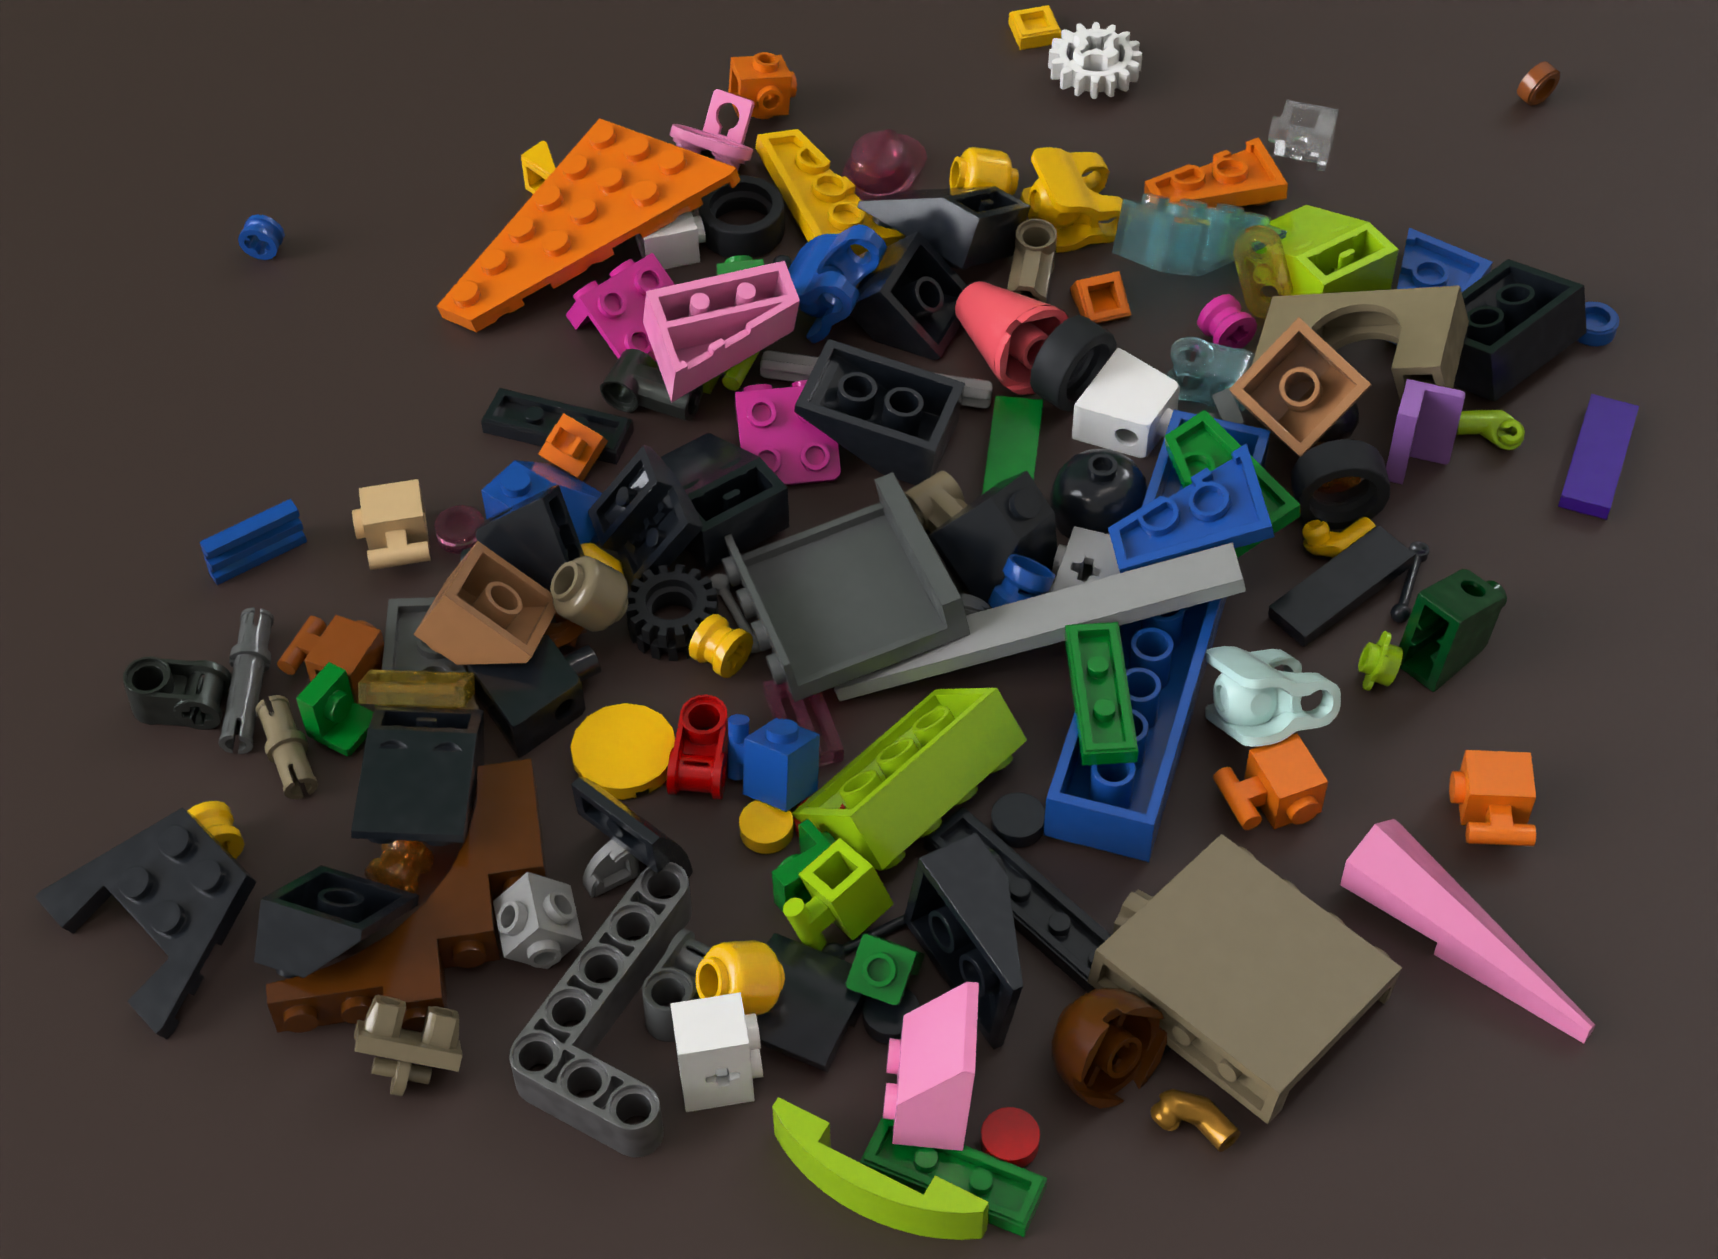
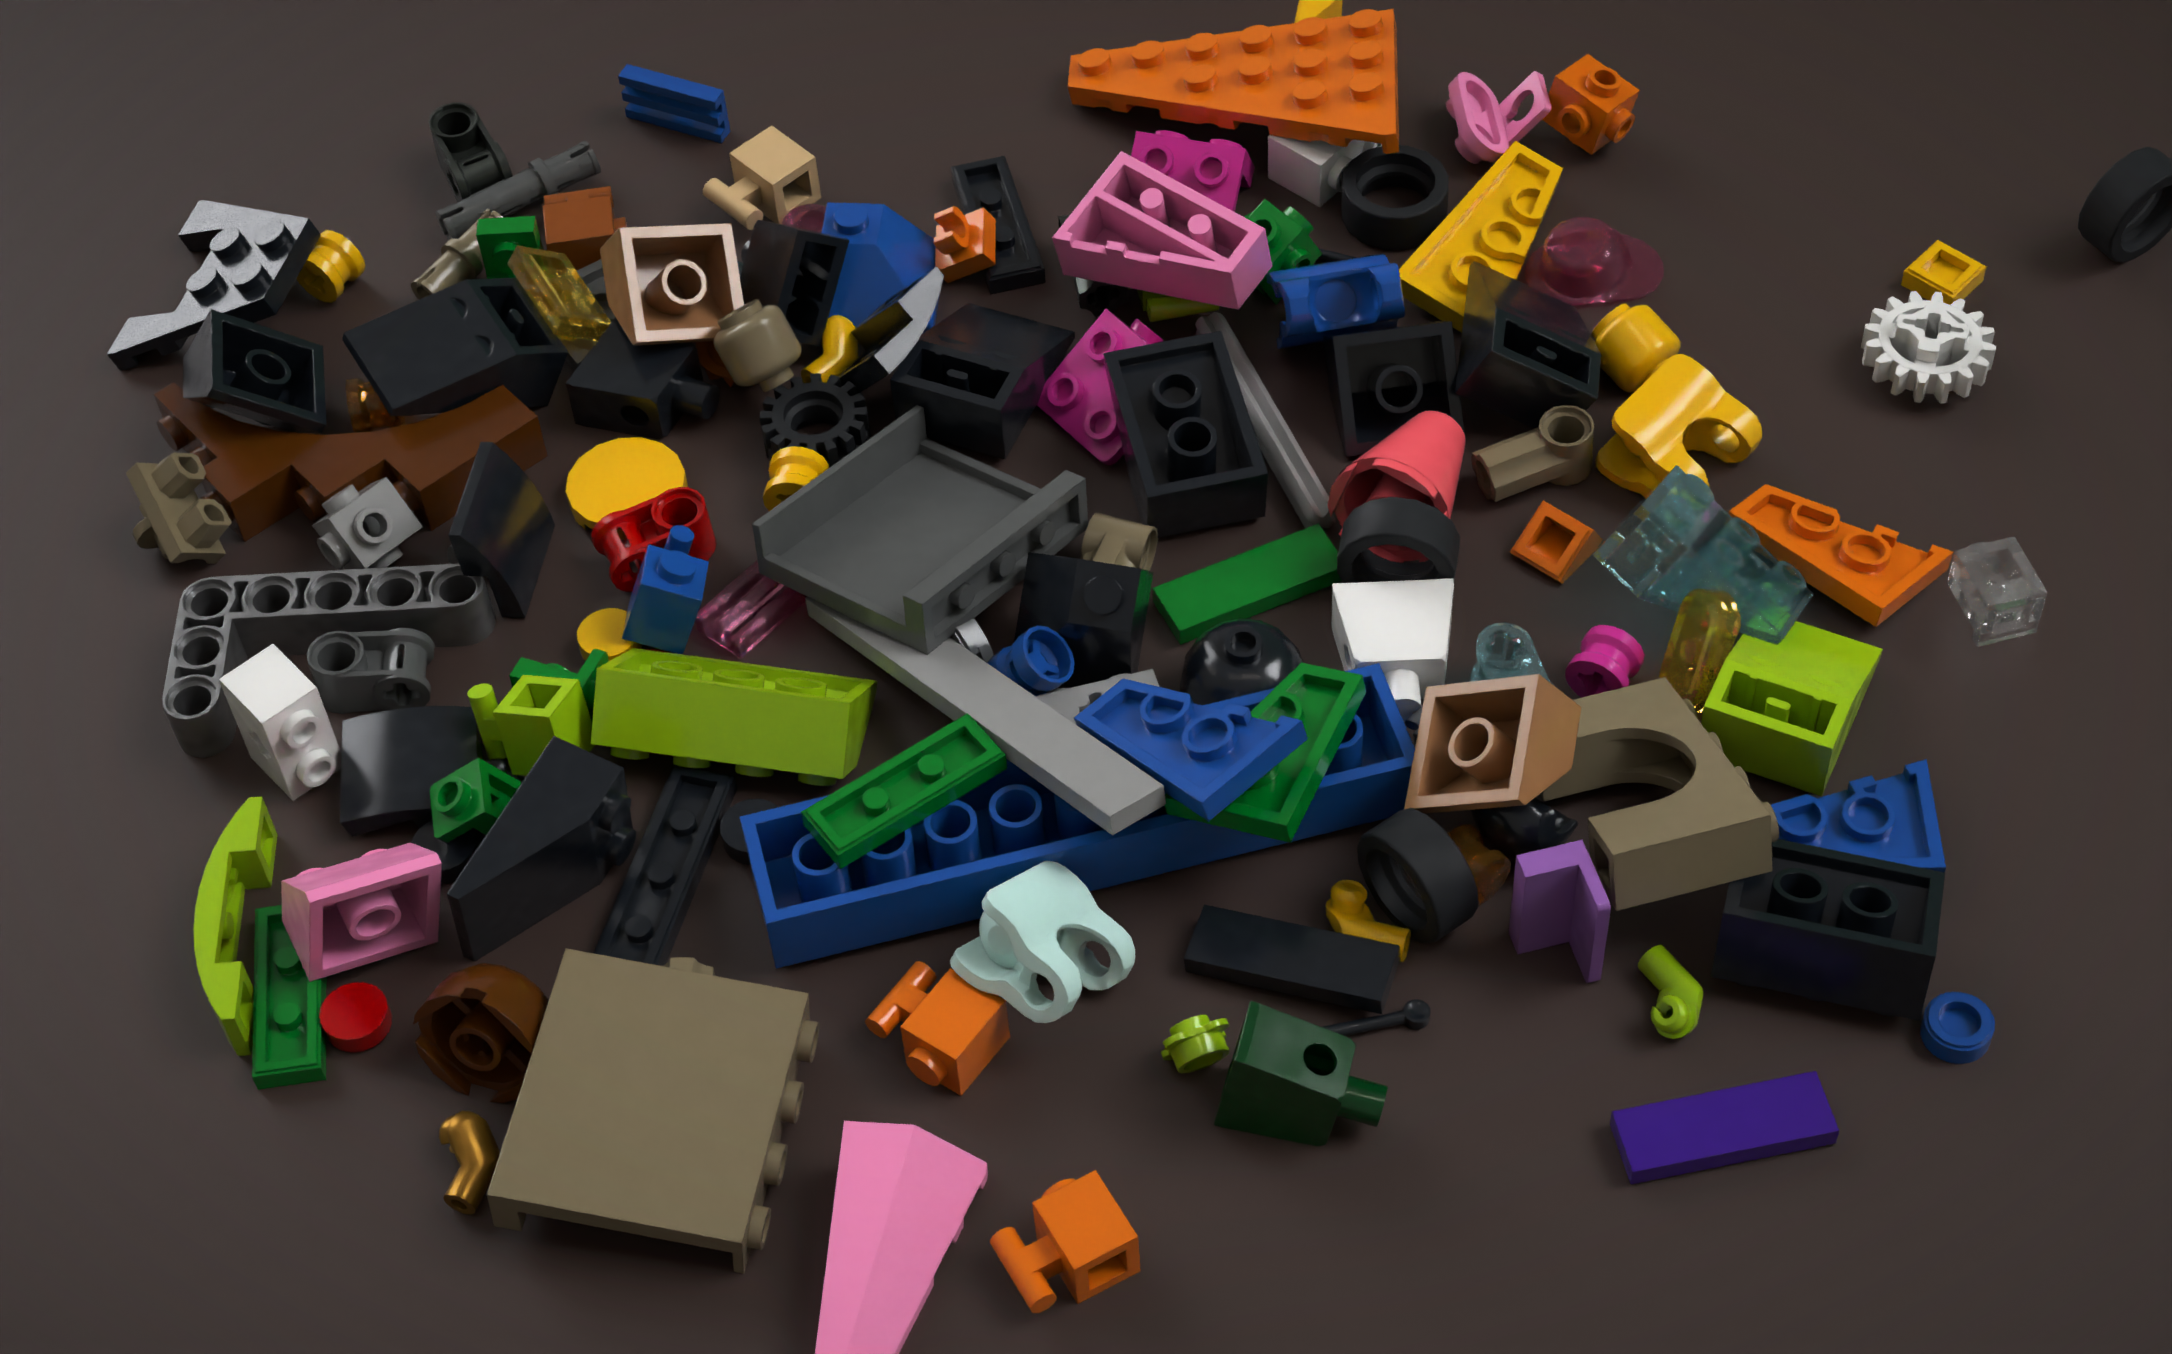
camera: 60 degrees right, 0 degrees up
yellow head [695,940,785,1016] -> none

